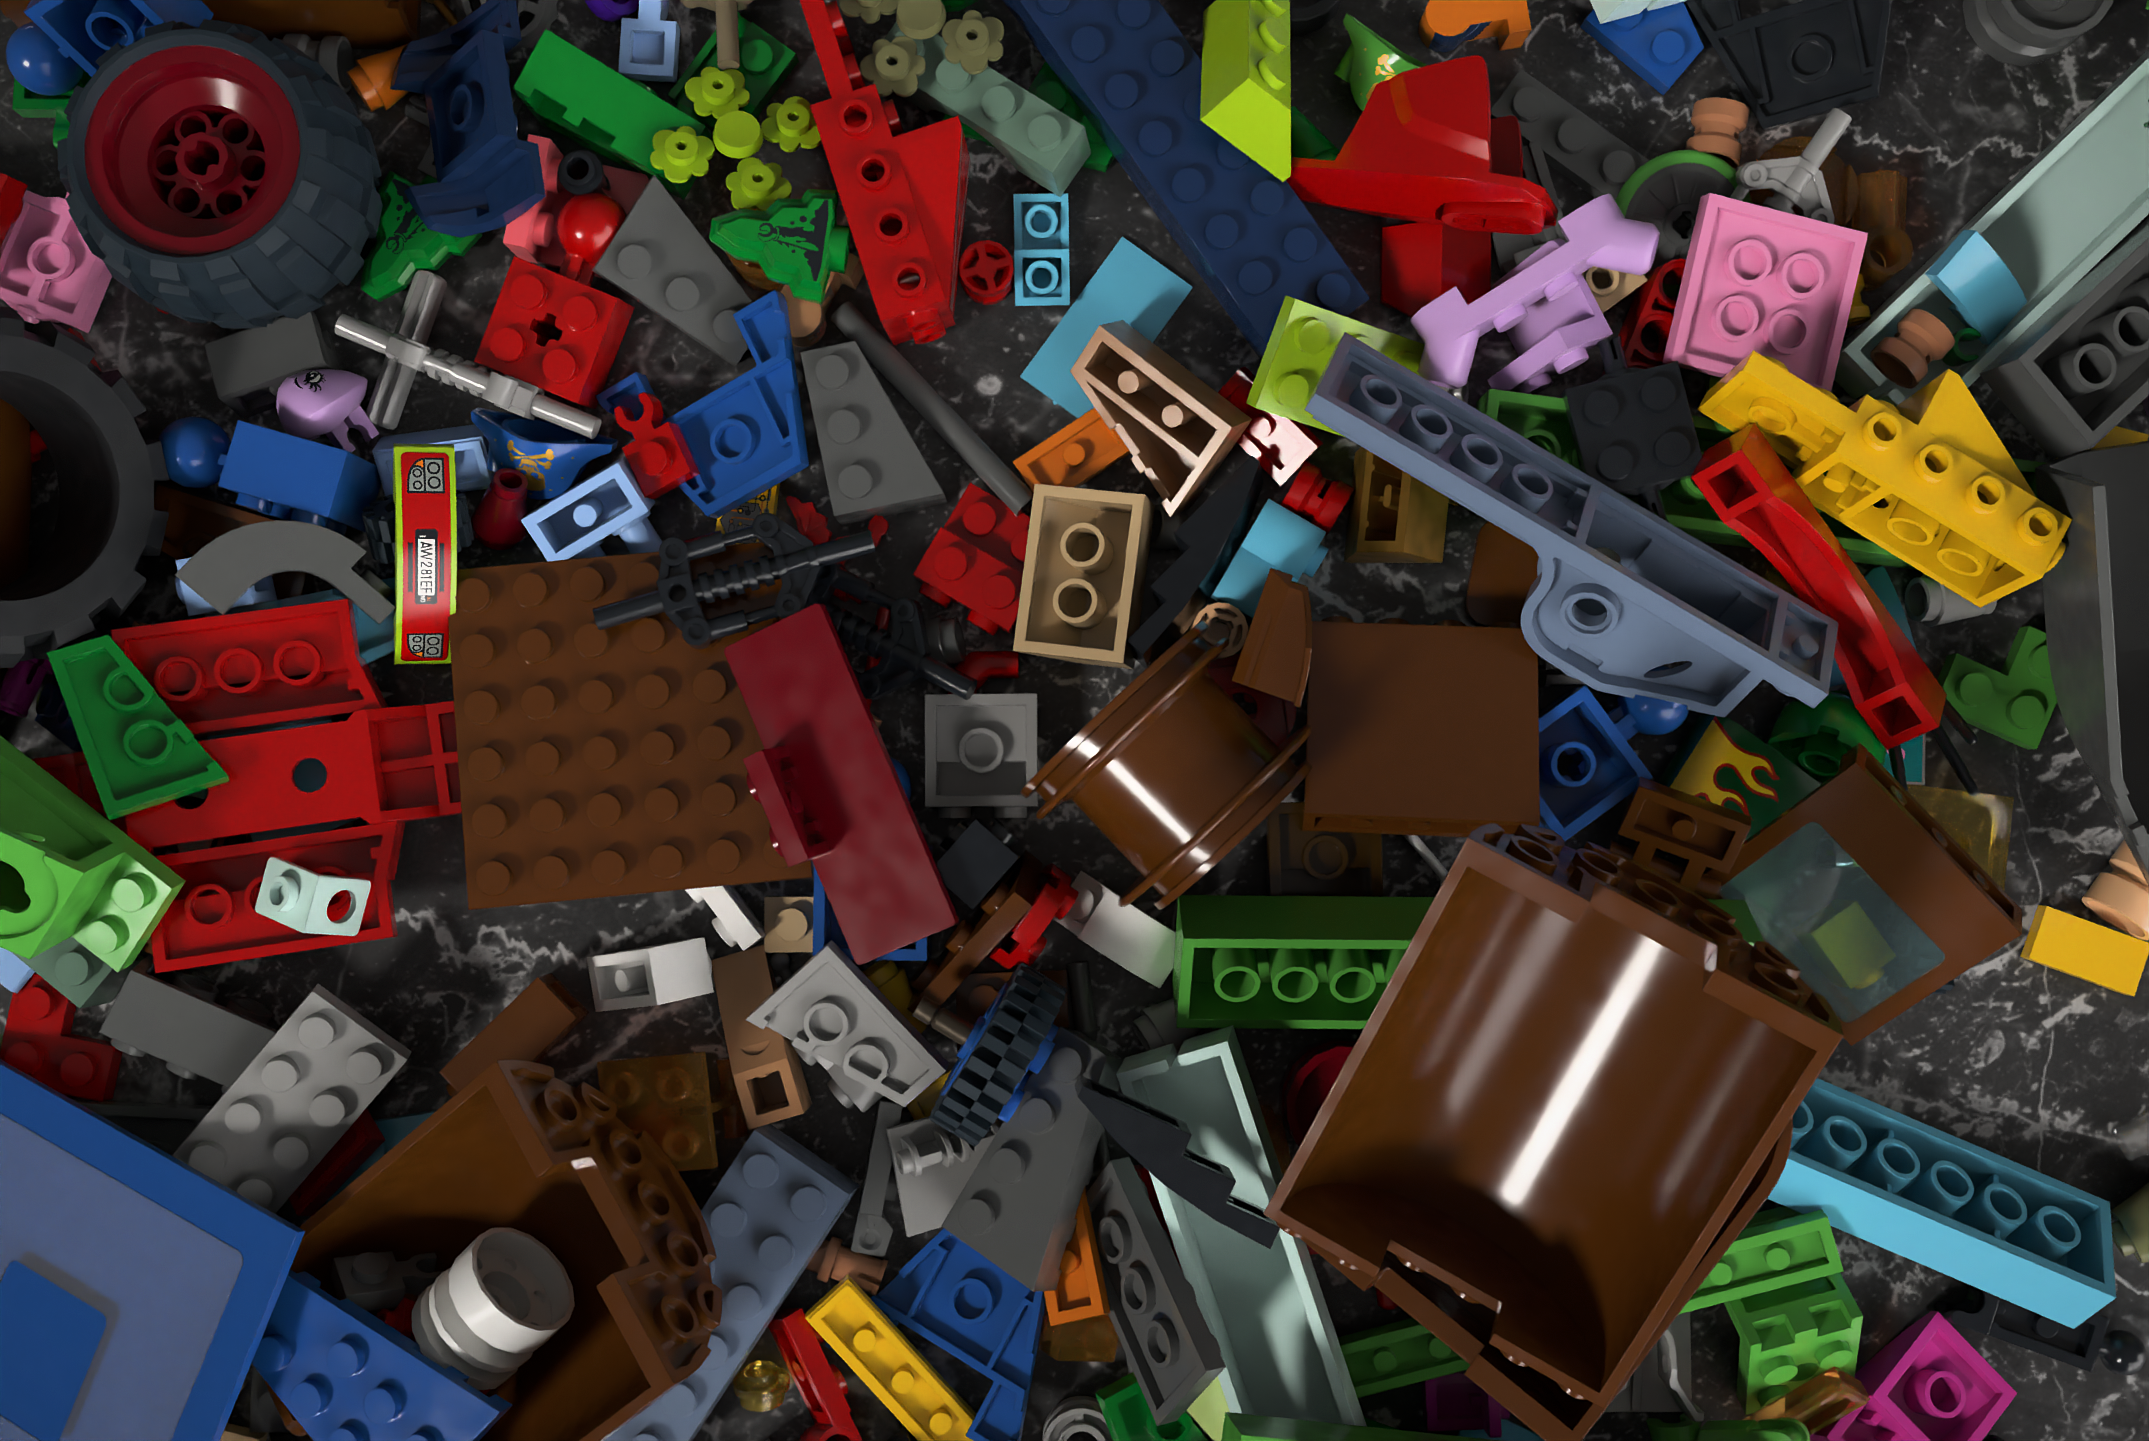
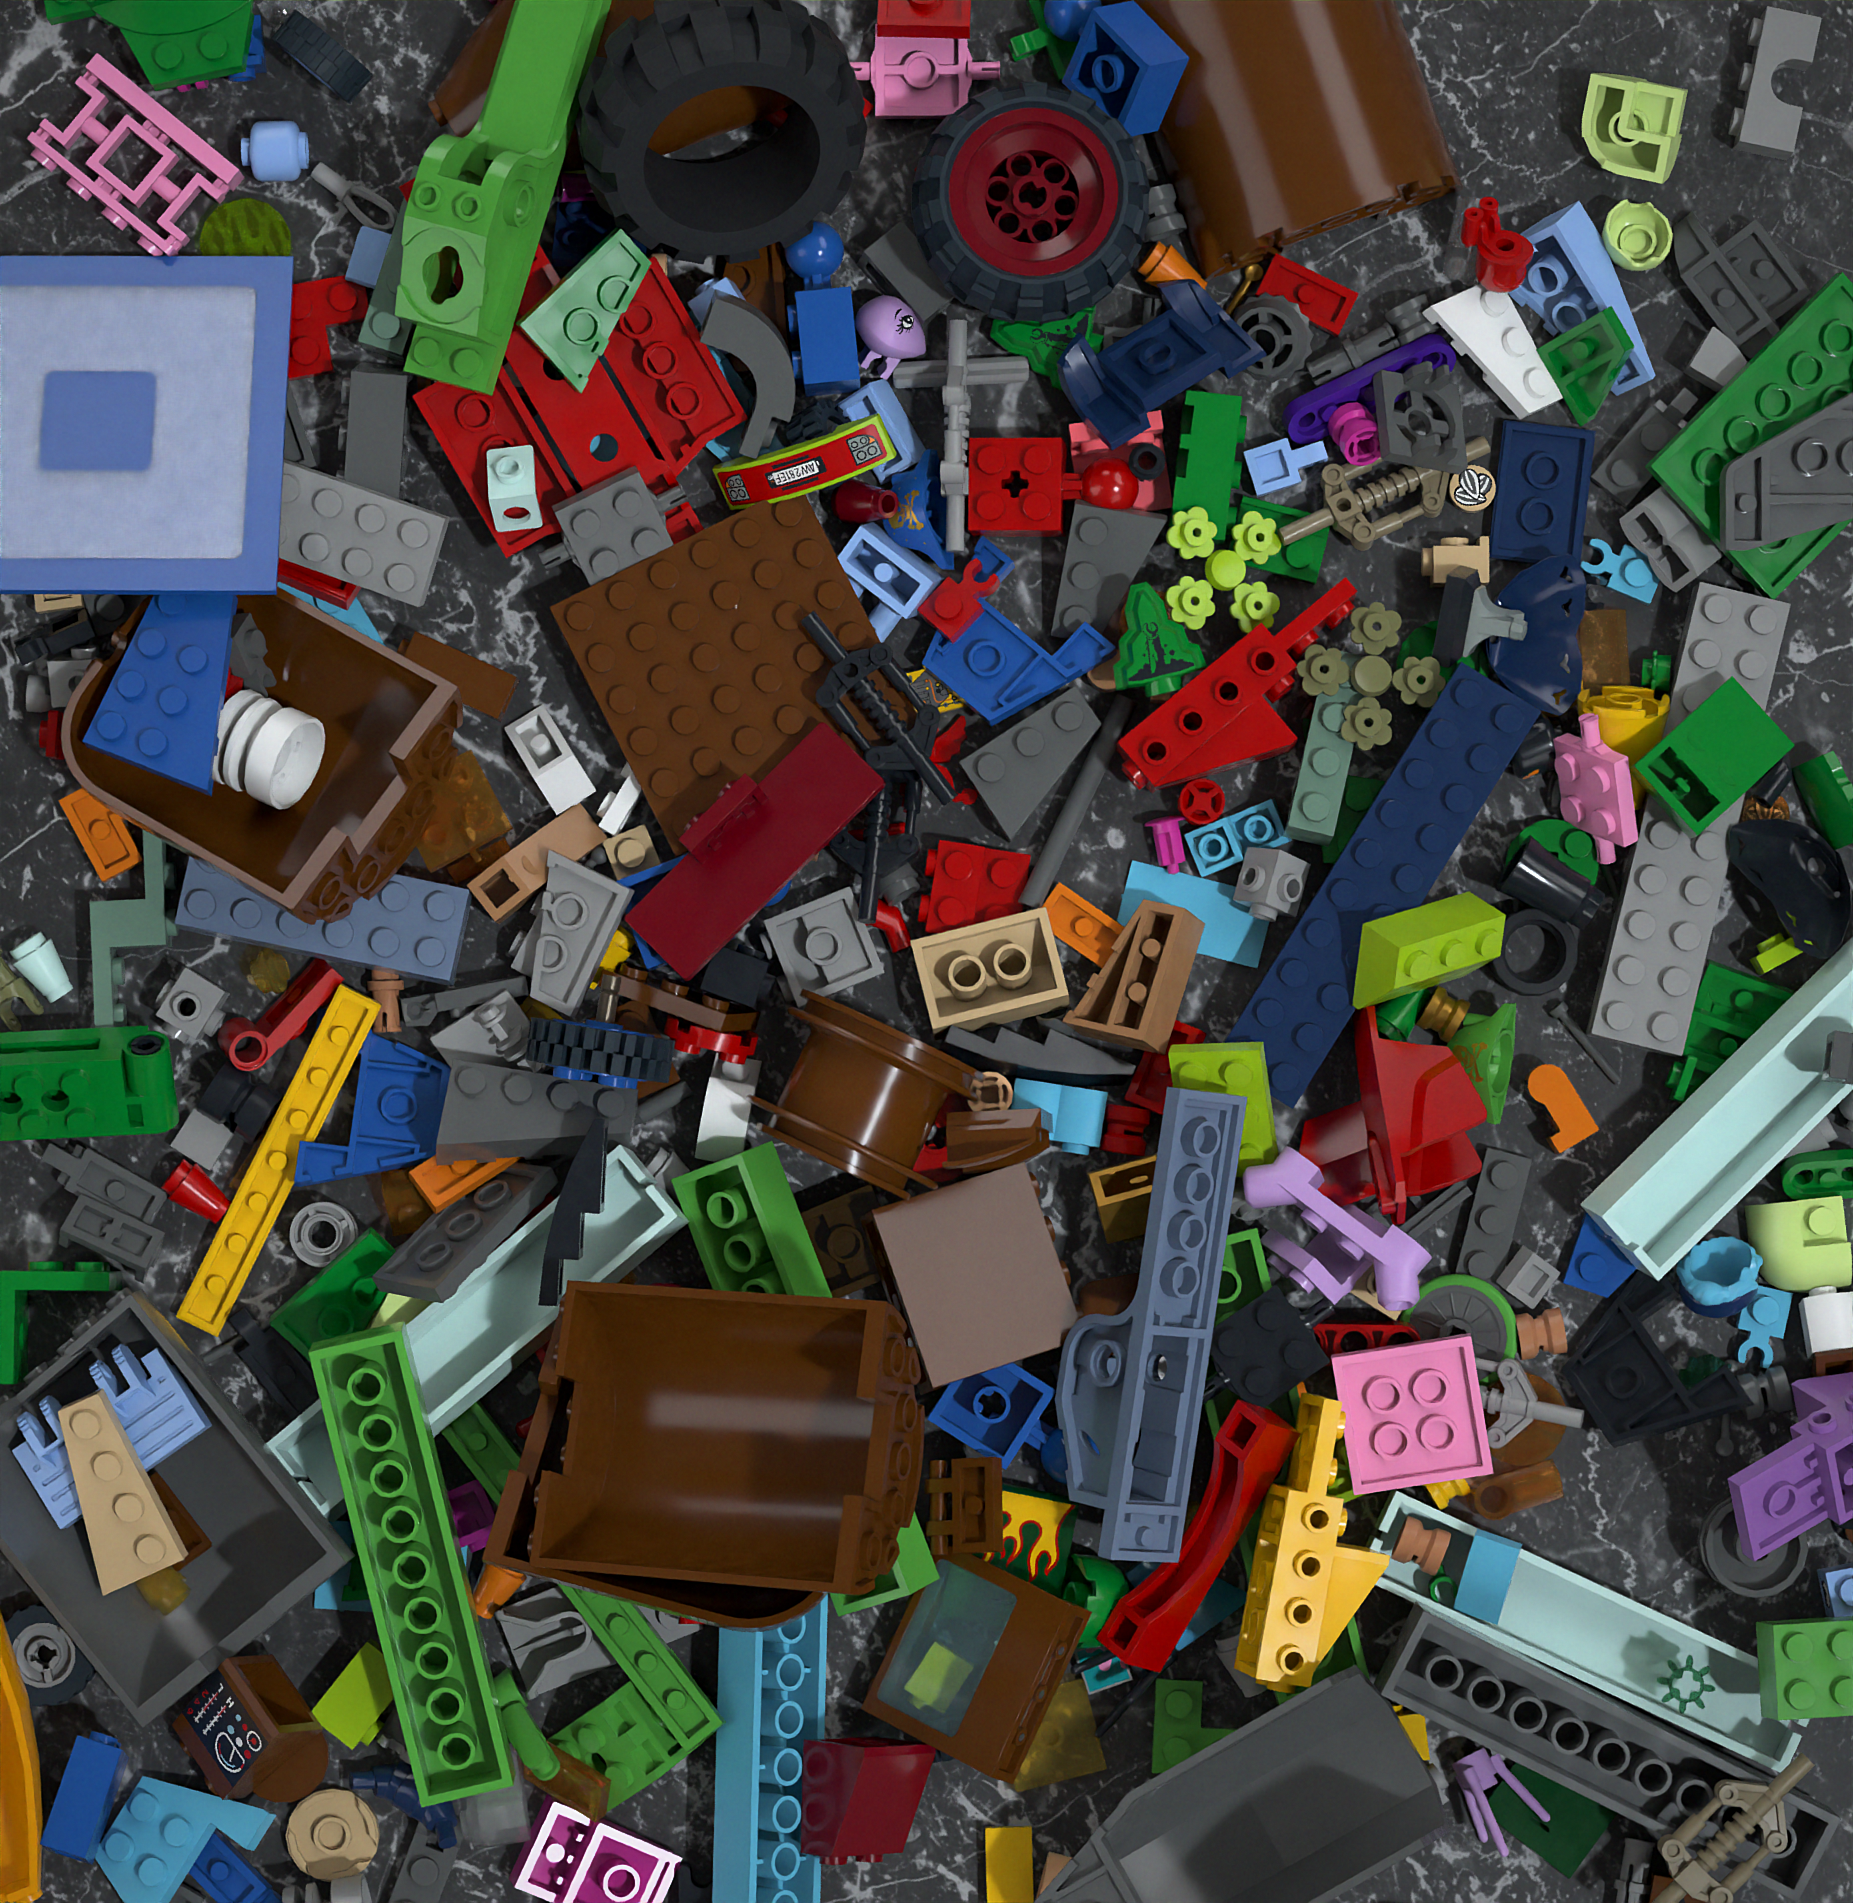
camera: 70 degrees right, 0 degrees up
none -> dark grey plate [538,466,689,587]
none -> dark red slope [800,1736,936,1865]
none -> dark pink piece [1144,815,1186,875]
none -> light grey brick [1233,847,1311,922]
none -> pearl gold wheel [1415,985,1471,1043]
none -> light grey plate [1496,1245,1561,1309]

